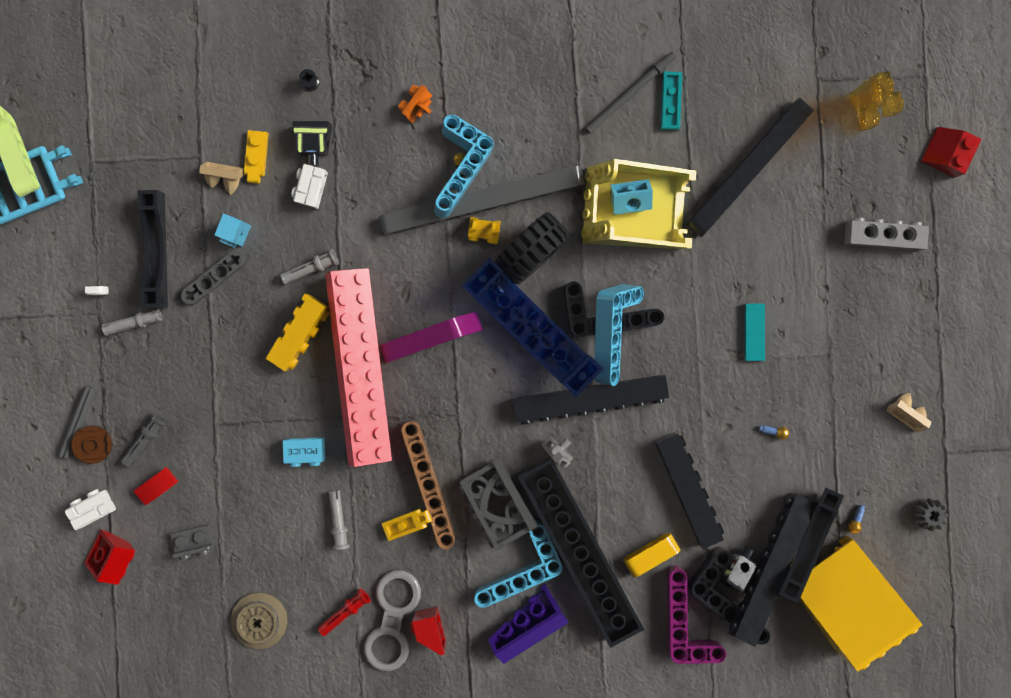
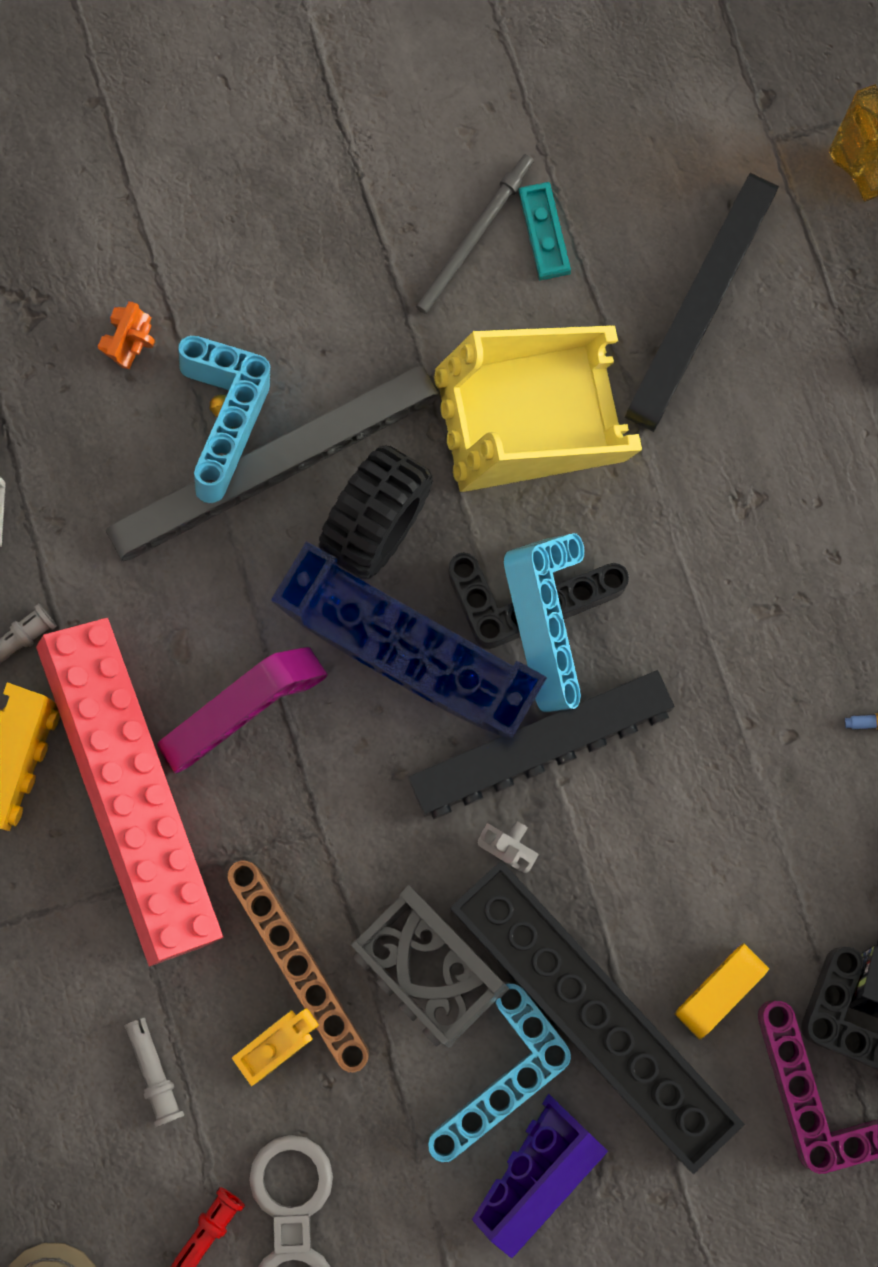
camera: 10 degrees left, 10 degrees down
medium azure brick [283,437,326,467] -> none
red slope [410,606,446,655] -> none
yellow piece [468,217,501,244] -> none
medium azure brick [610,179,653,215] -> none
black brick [654,432,724,549] -> none
teal tile [744,304,765,361] -> none

